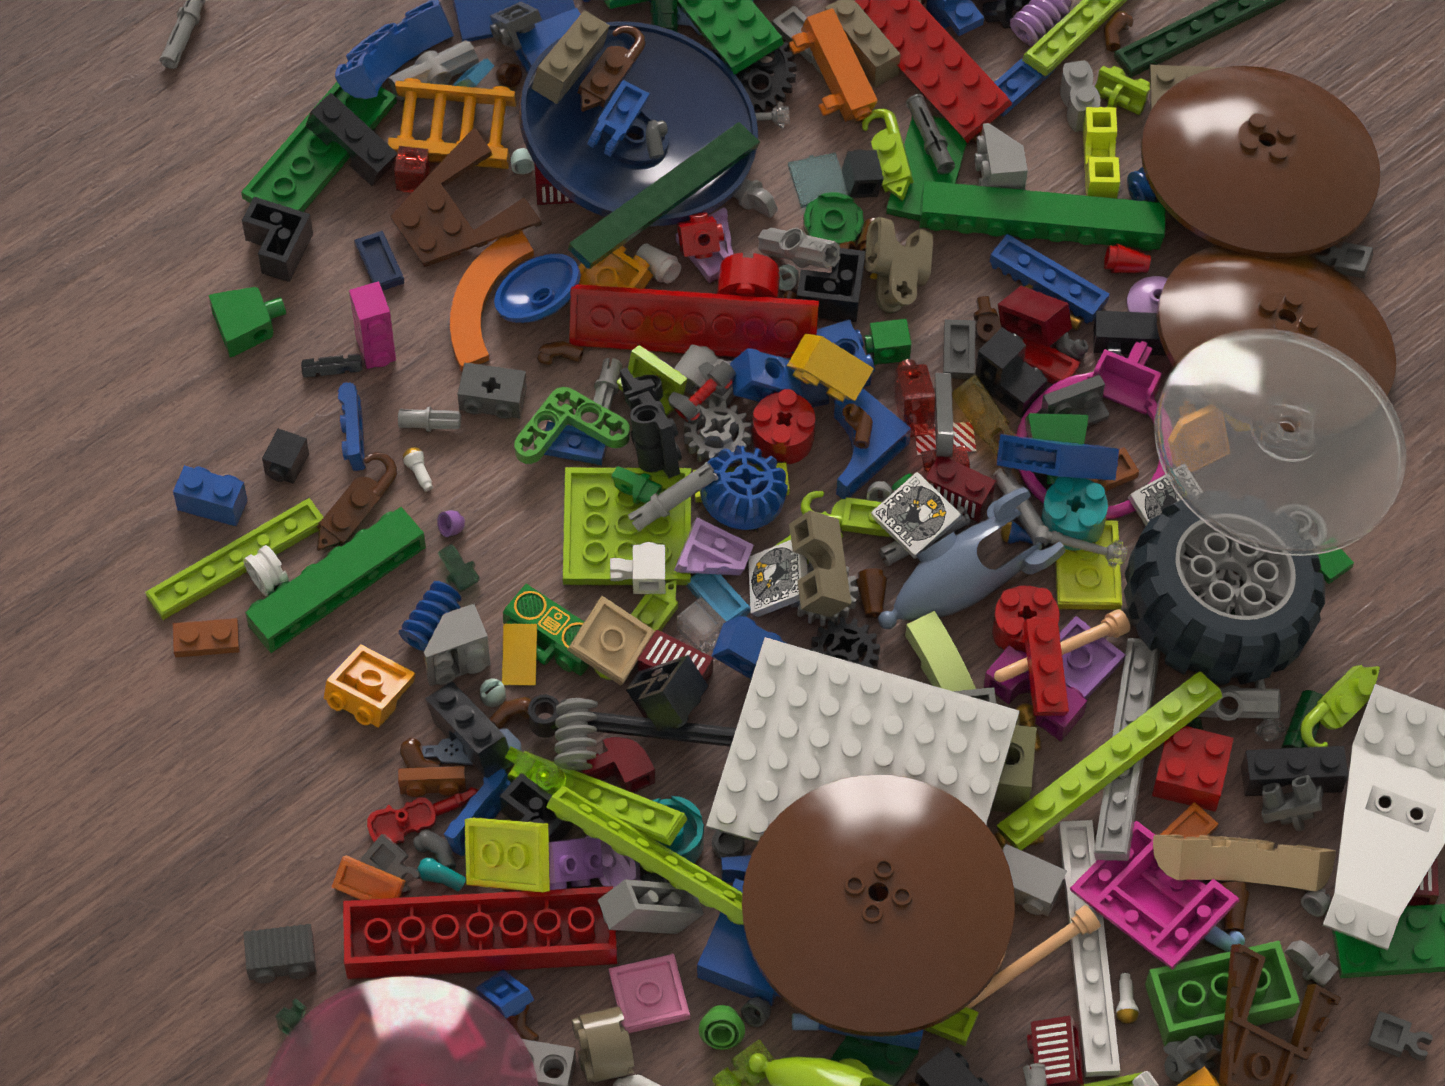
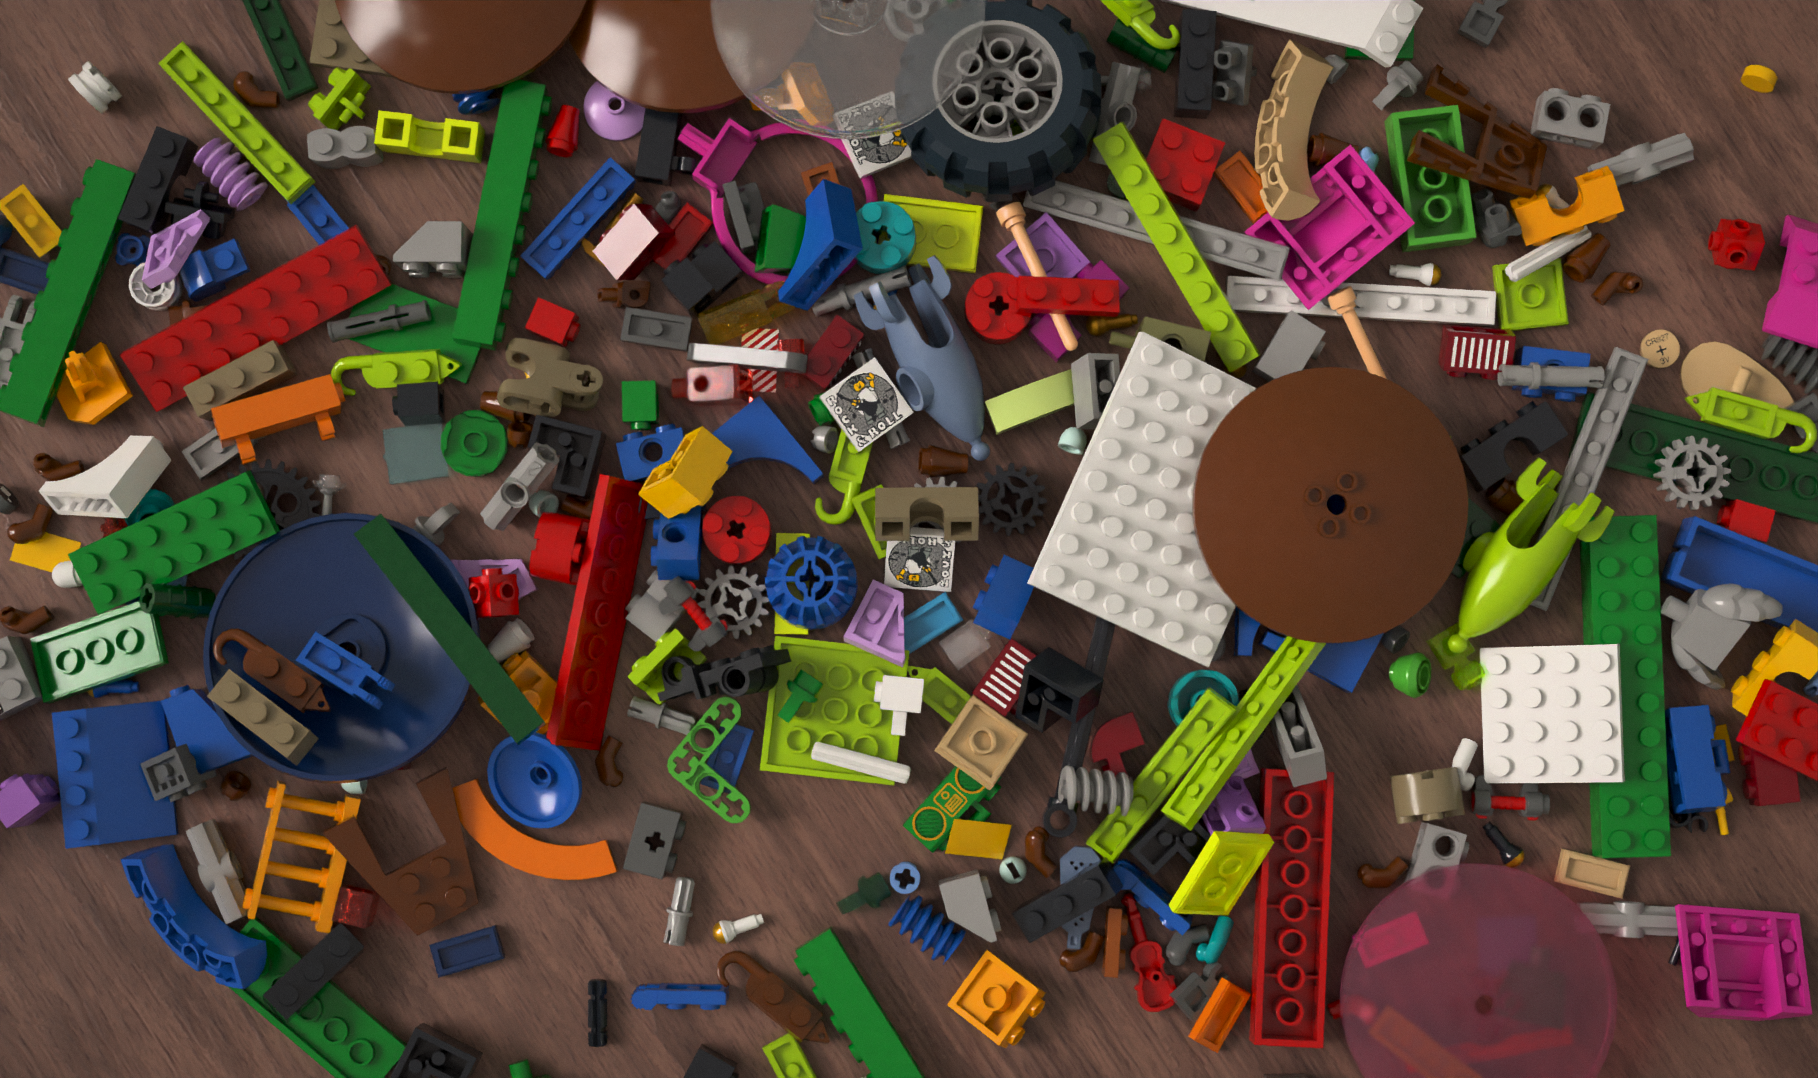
camera: 80 degrees left, 25 degrees up
dark pink brick [349,281,396,369] -> none
medium lavender hinge [437,510,465,537] -> none
dark azure tile [452,58,494,87] -> none
blue plate [475,970,534,1018] -> none
clear neon green plate [505,746,566,793] -> none
bright pink tile [609,954,690,1034] -> none
light grey pin [628,462,718,531] -> none
dark grey arm [645,120,668,159] -> none
reddish brown arm [842,403,873,449] -> none
light grey piece [1035,526,1127,568] -> none
none -> red brick [525,297,581,348]
none -> white axle [811,742,911,784]
none -> medium blue bush [890,861,920,894]

